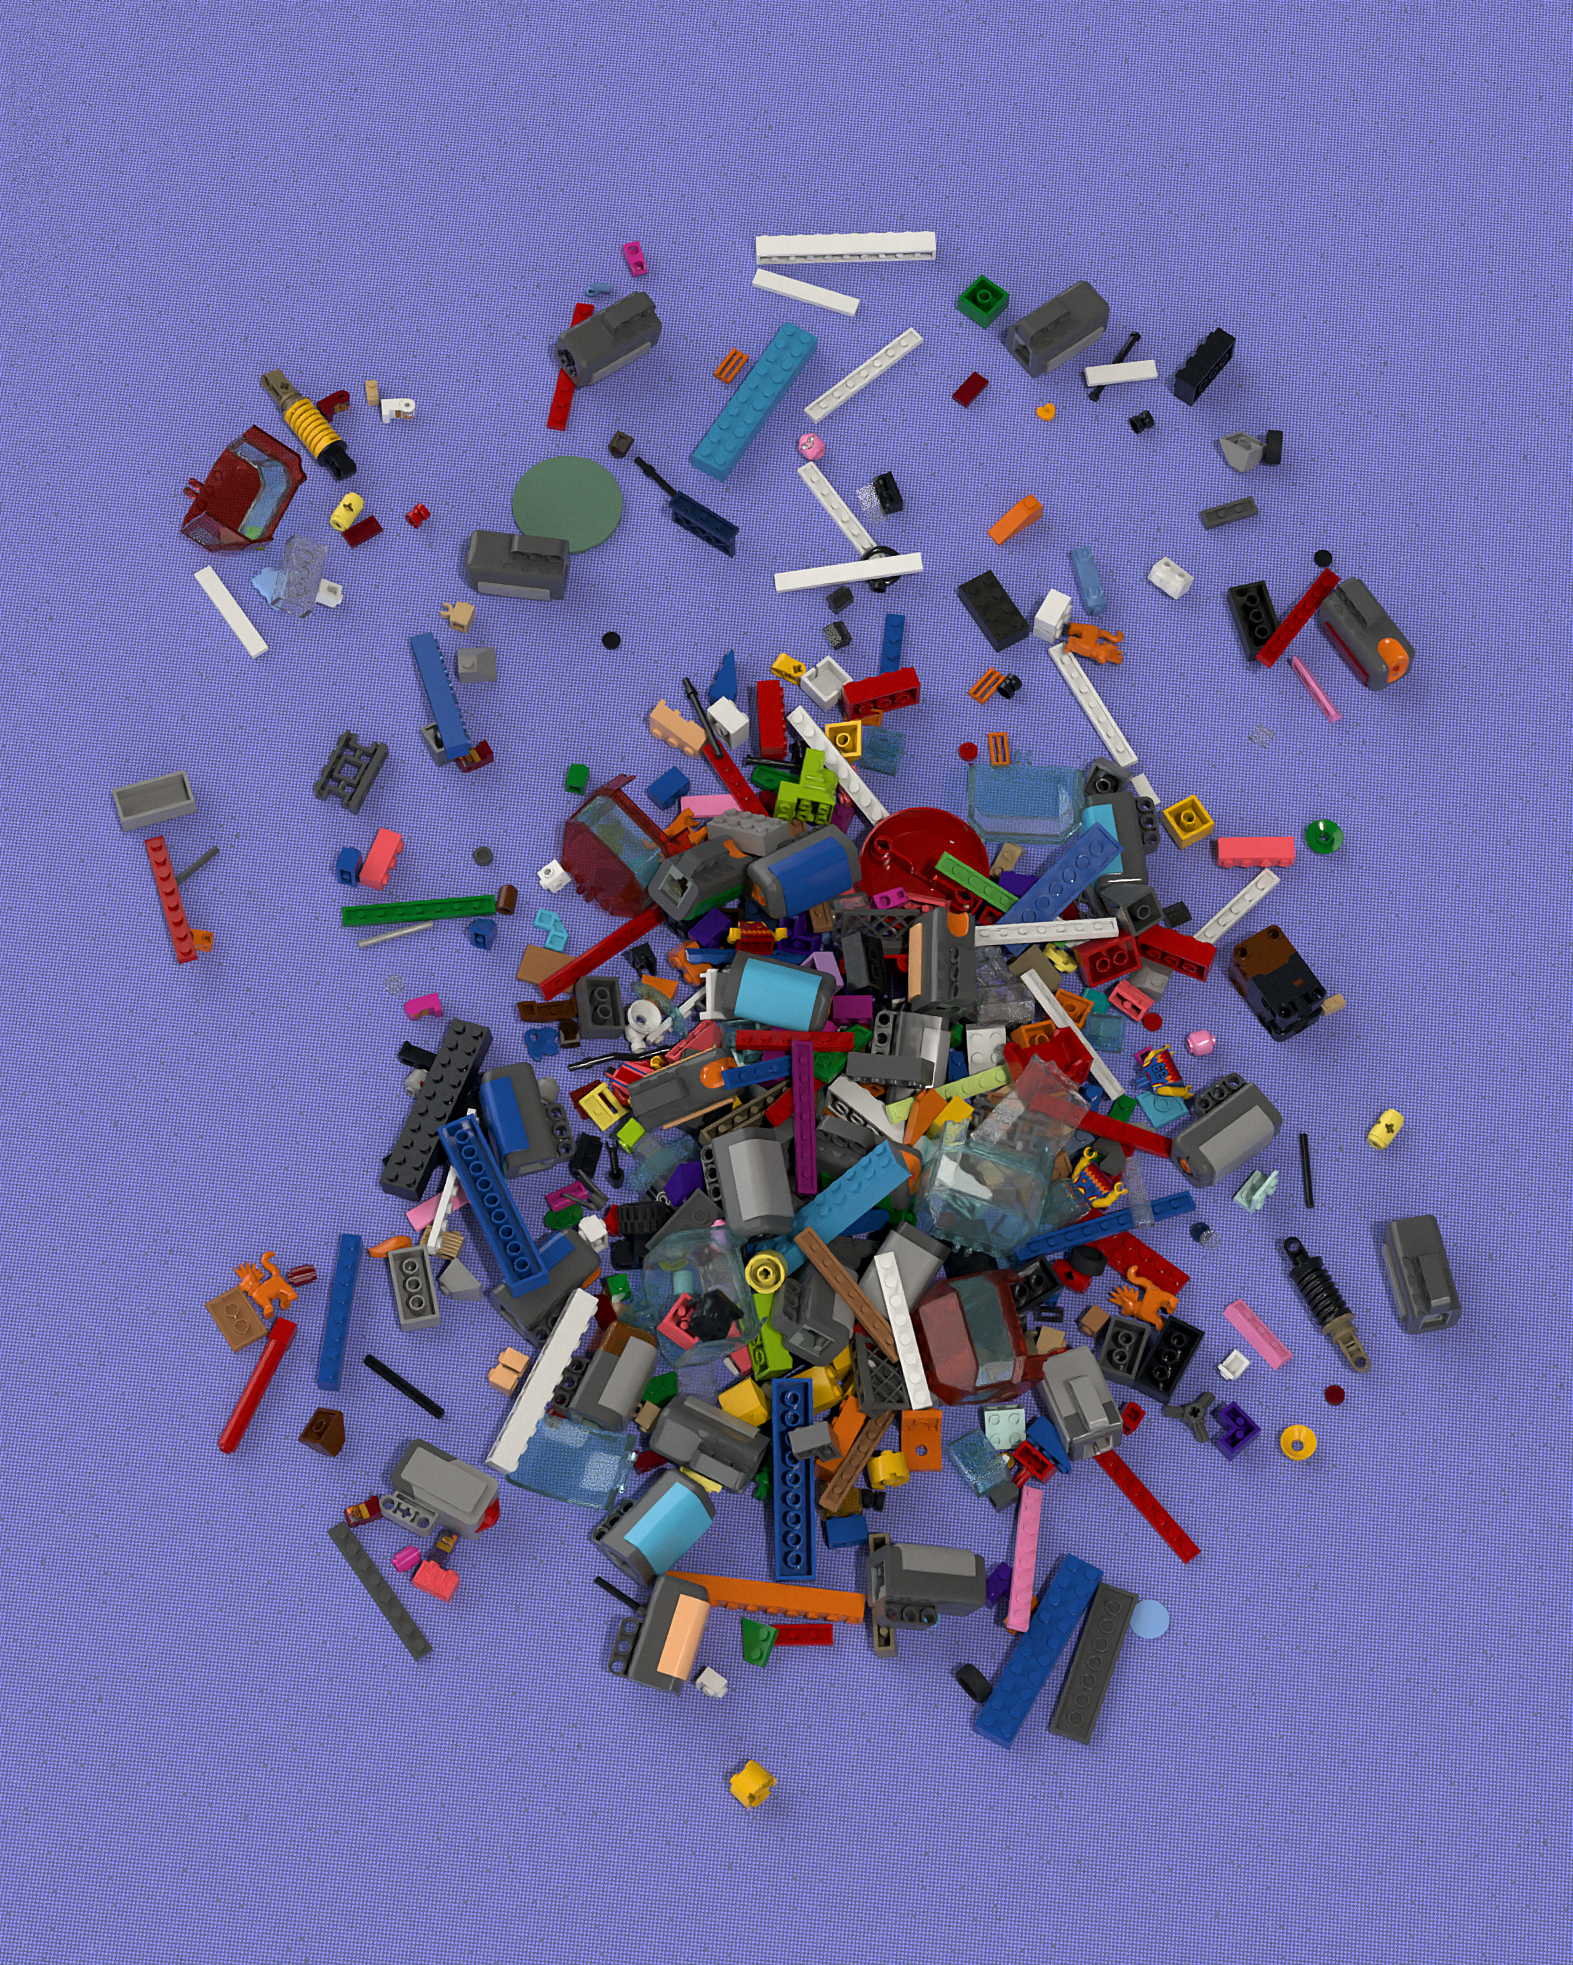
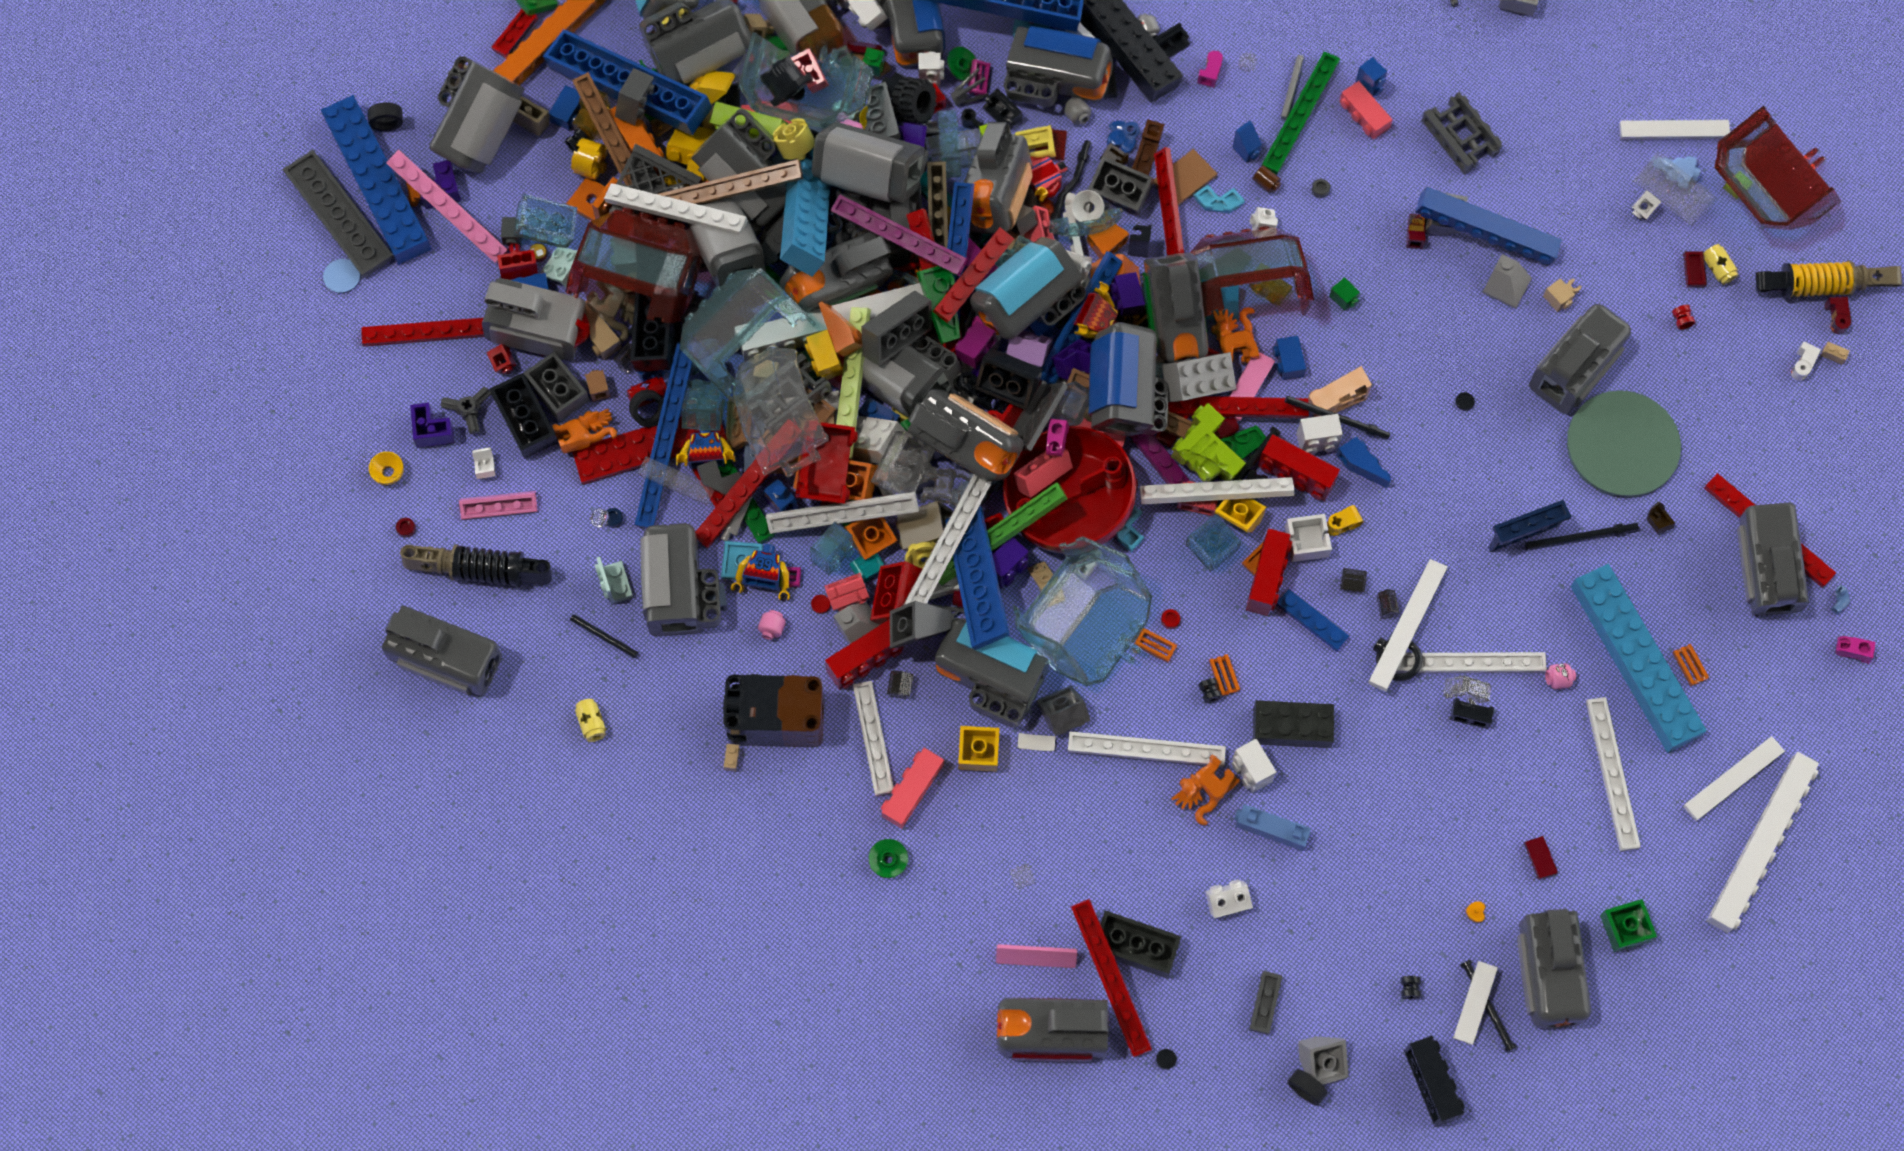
camera: 125 degrees right, 5 degrees up
orange slope [987,494,1043,546] -> none

